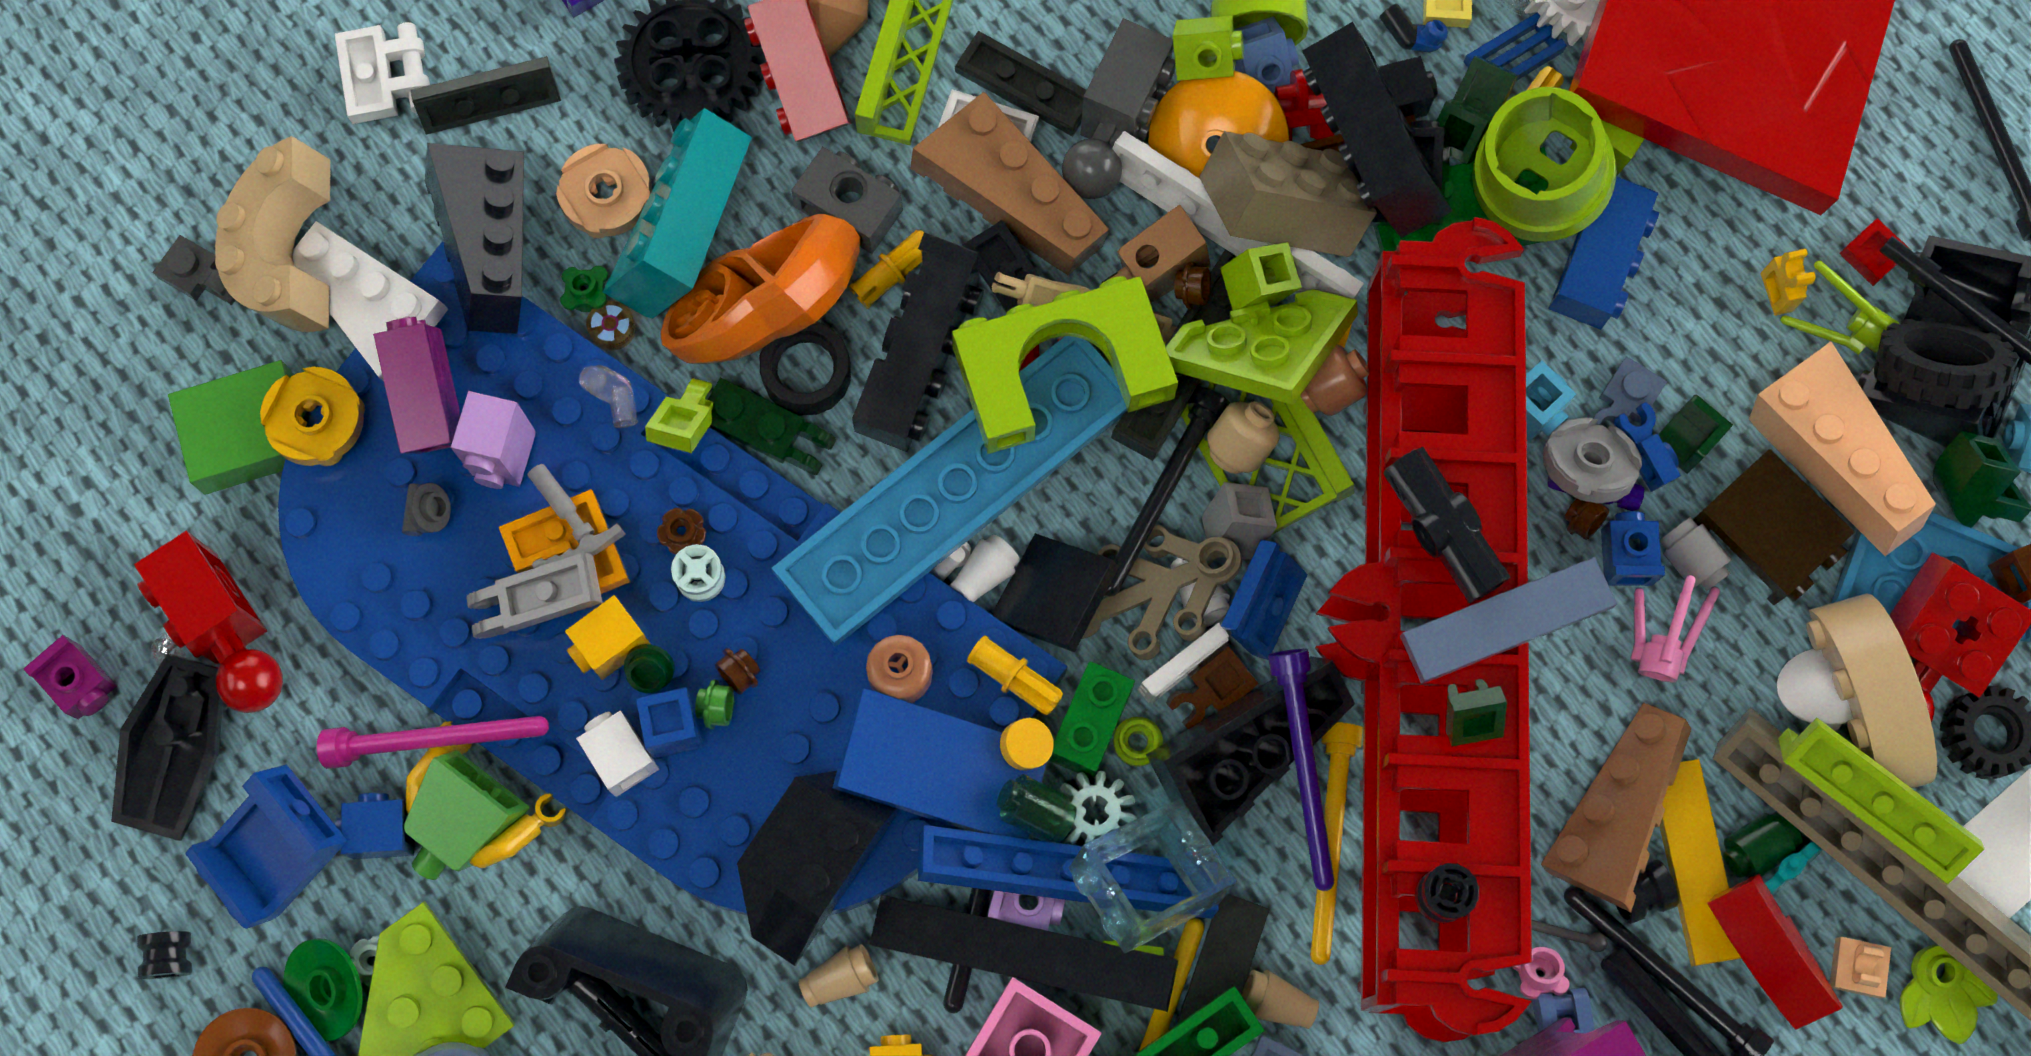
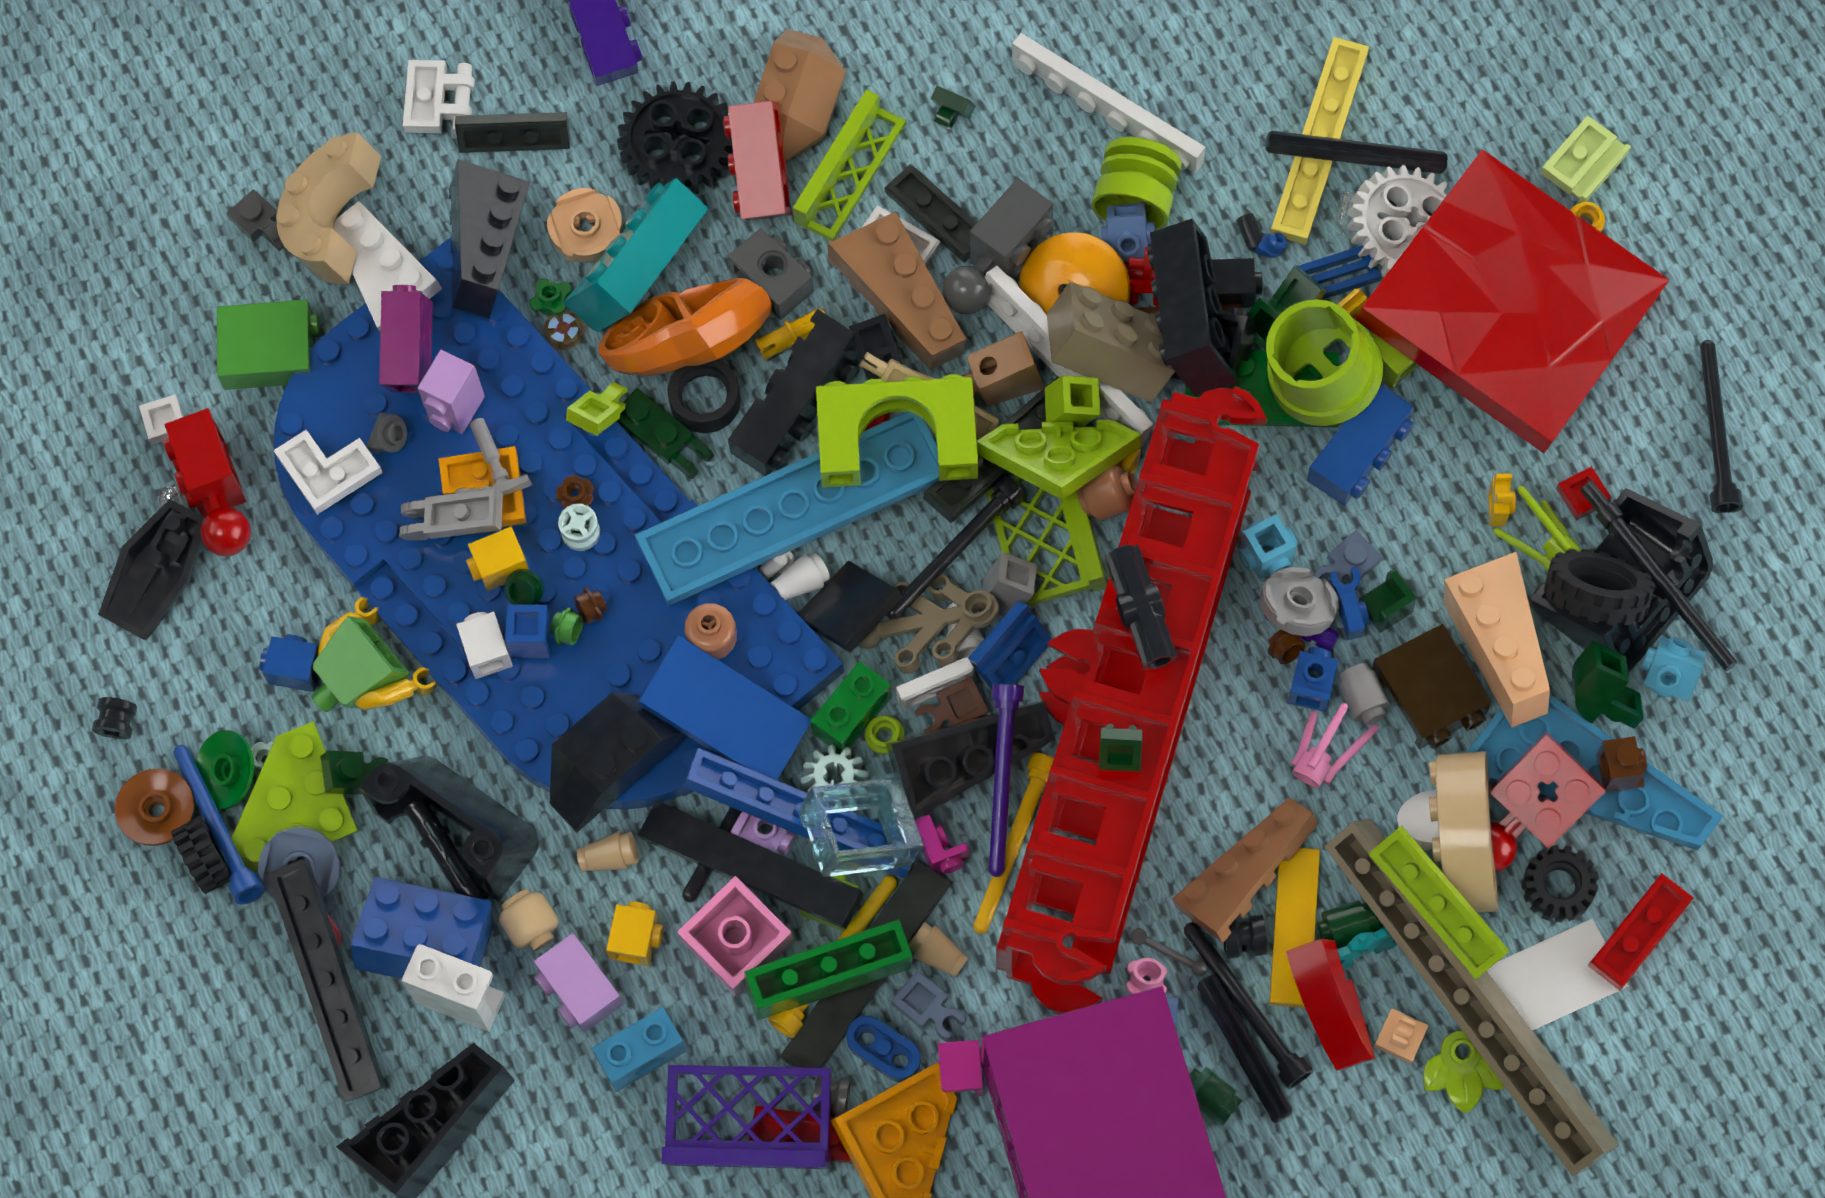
camera: 20 degrees right, 5 degrees down
magenta brick [23,635,117,720] -> none
blue panel [185,764,348,929] -> none
yellow plate [260,367,365,466] -> none
dark pink piece [317,716,549,769] -> none
clear arm [579,365,638,428] -> none
yellow axle [967,635,1063,715] -> none
clear green brick [997,774,1077,842] -> none
yellow tile [1000,718,1054,771] -> none
lime brick [1173,15,1244,81] -> none
reddish brown plate [1174,262,1211,309] -> none
tan head [1207,401,1280,474] -> none
sand blue tile [1400,557,1617,684] -> none
black wheel [1415,863,1479,924] -> none
none -> white plate [139,394,184,445]
none -> white plate [274,430,383,515]
none -> dark green plate [320,750,389,795]
none -> dark pink bracket [914,815,970,874]

